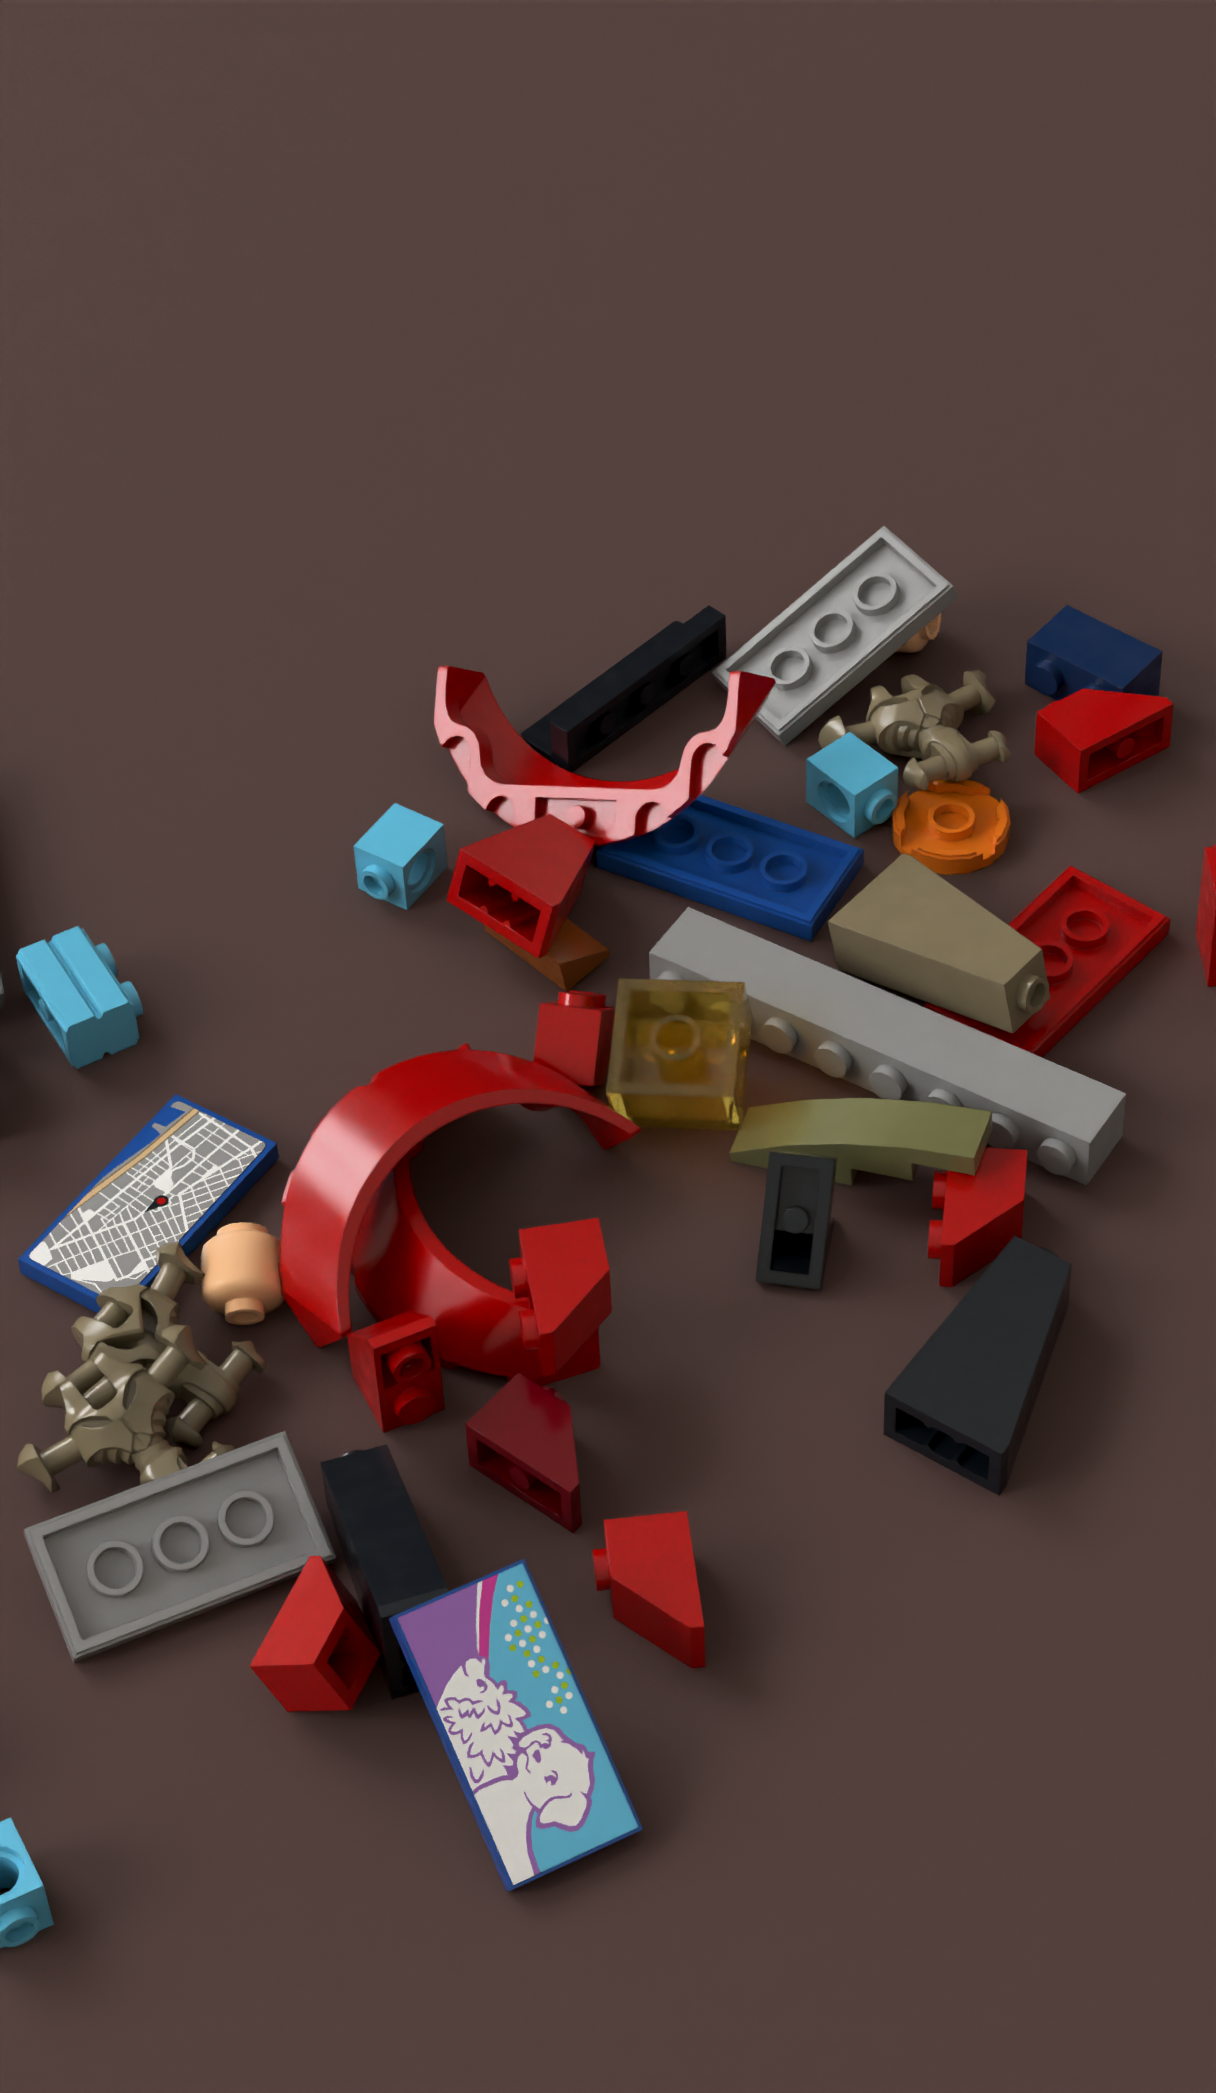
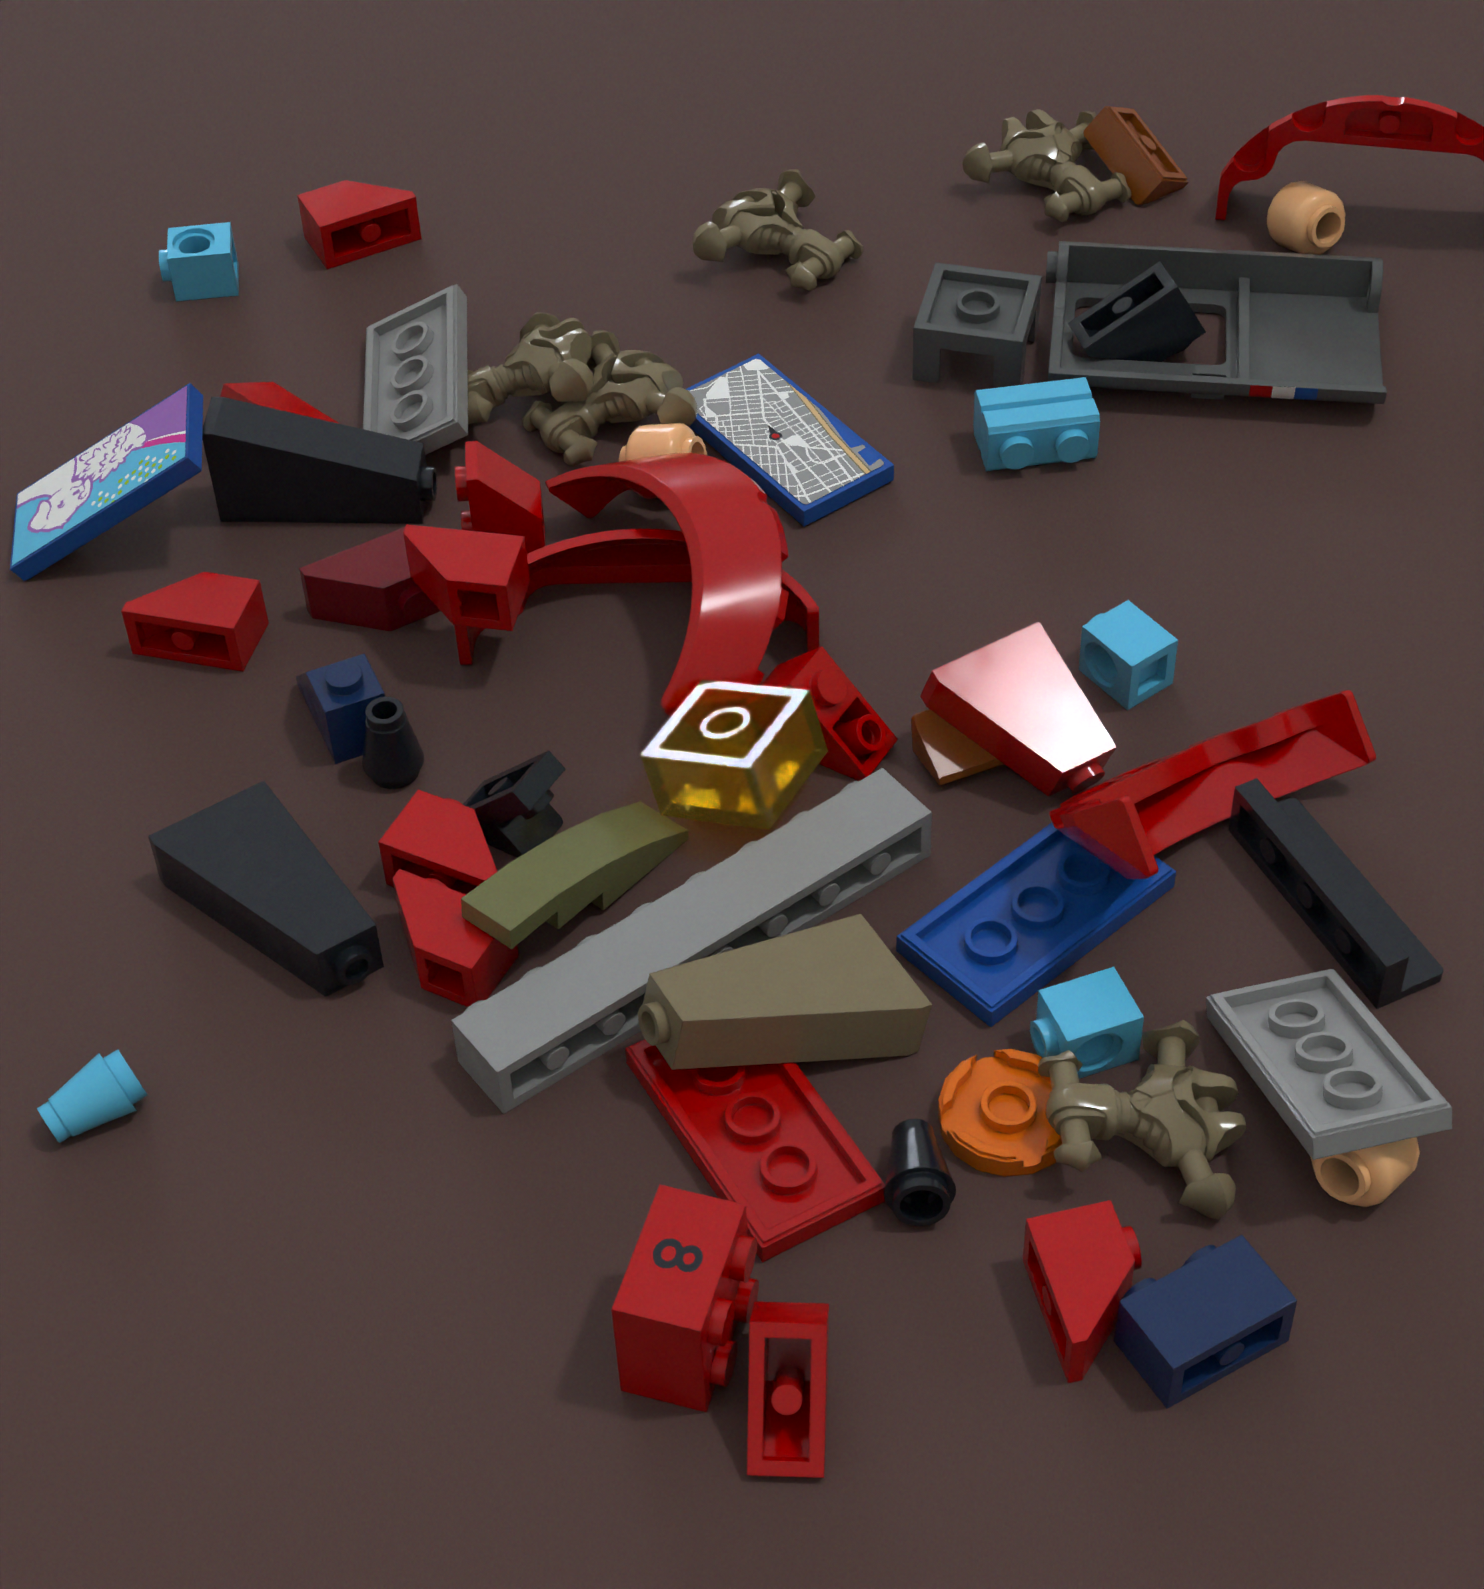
camera: 110 degrees right, 0 degrees up
none -> dark blue slope [296,653,385,764]
none -> black cone [362,697,424,789]
none -> red slope [378,789,498,894]
none -> black cone [884,1119,956,1226]

